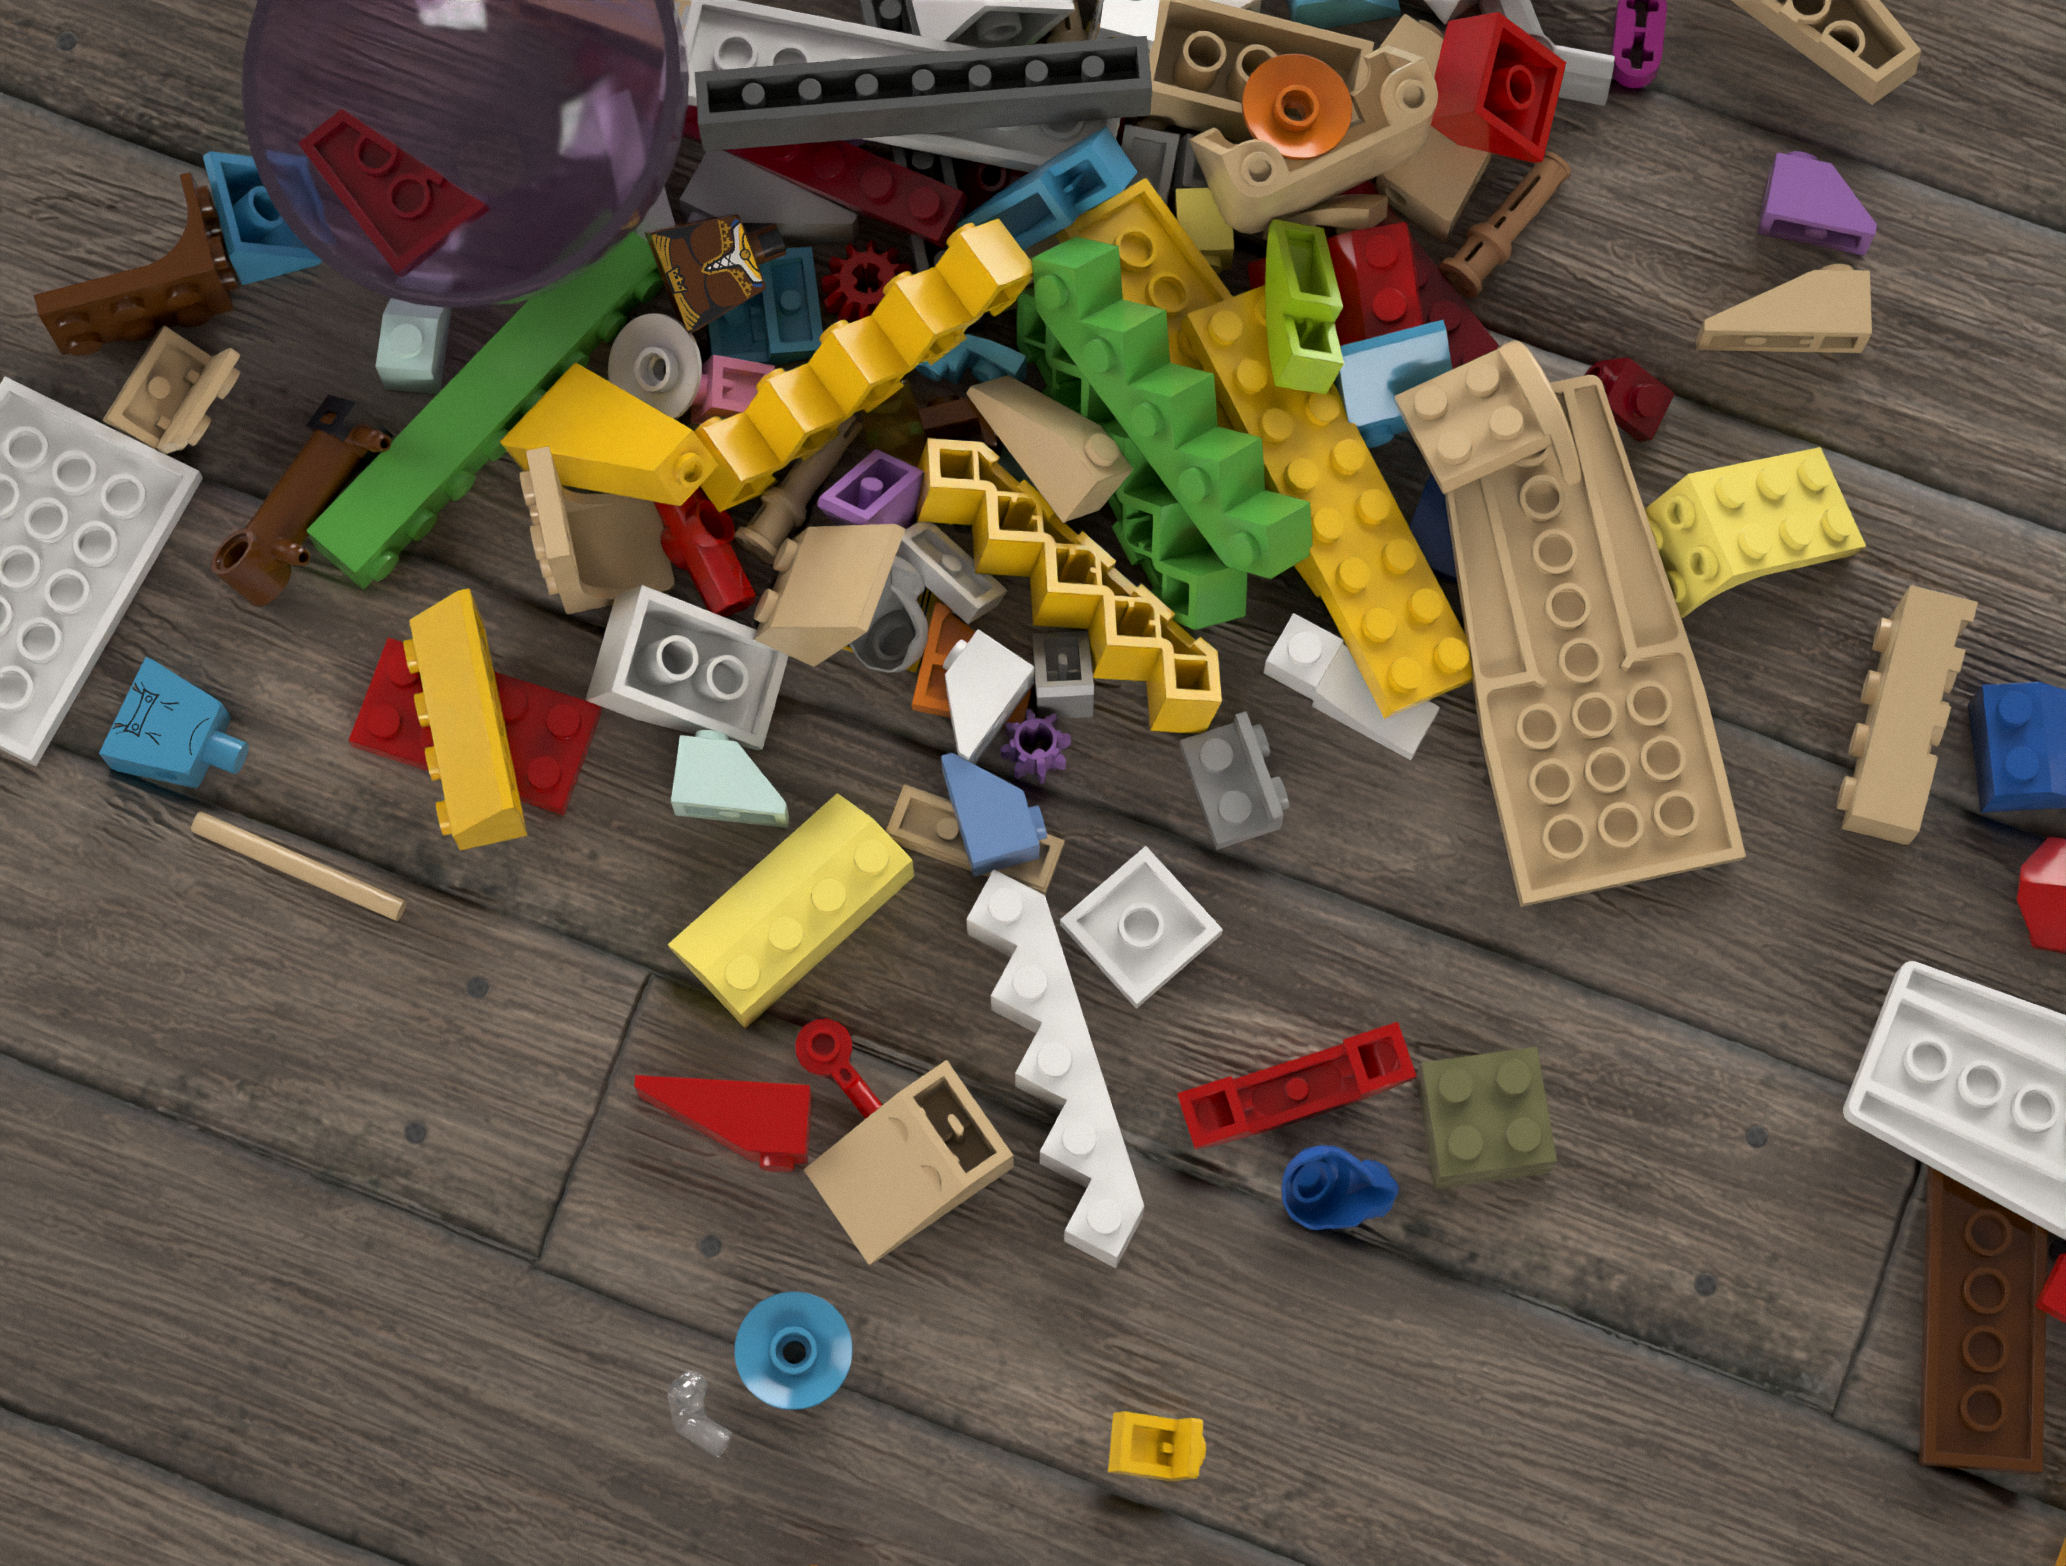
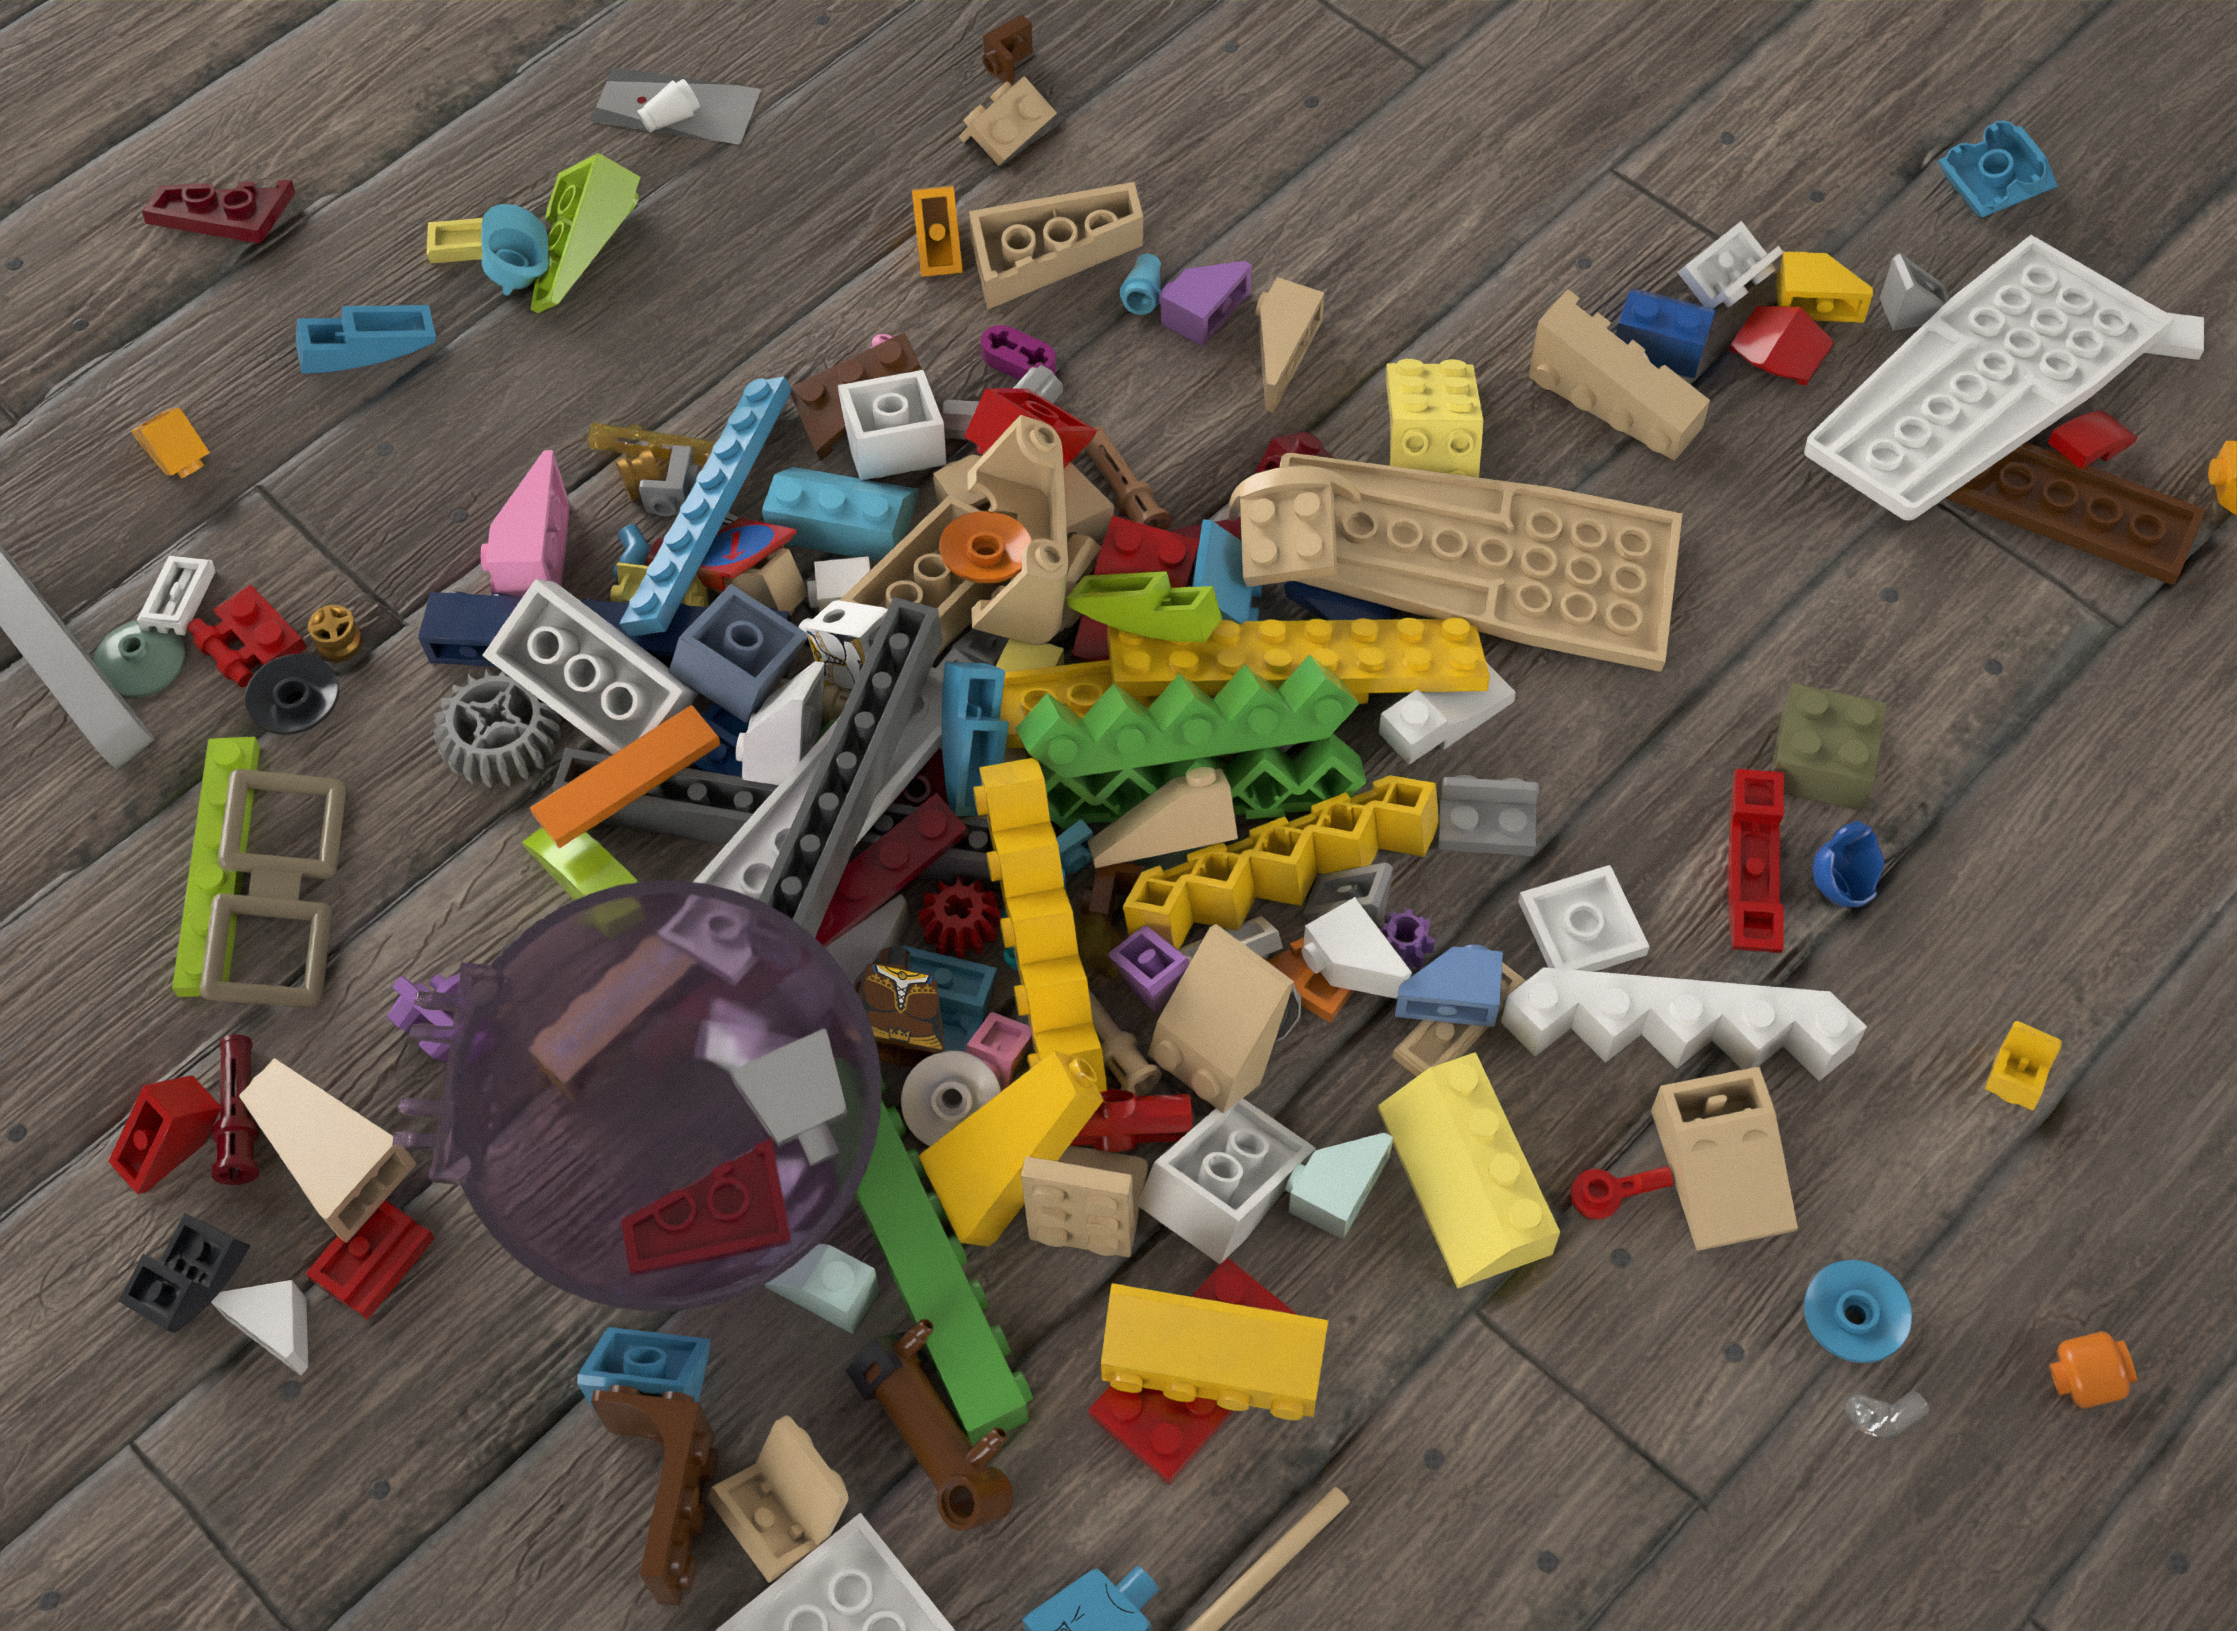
camera: 65 degrees left, 15 degrees down
red slope [634,1075,813,1172] -> none
none -> light grey torso [731,1028,847,1166]
none -> medium azure cone [1120,254,1161,315]

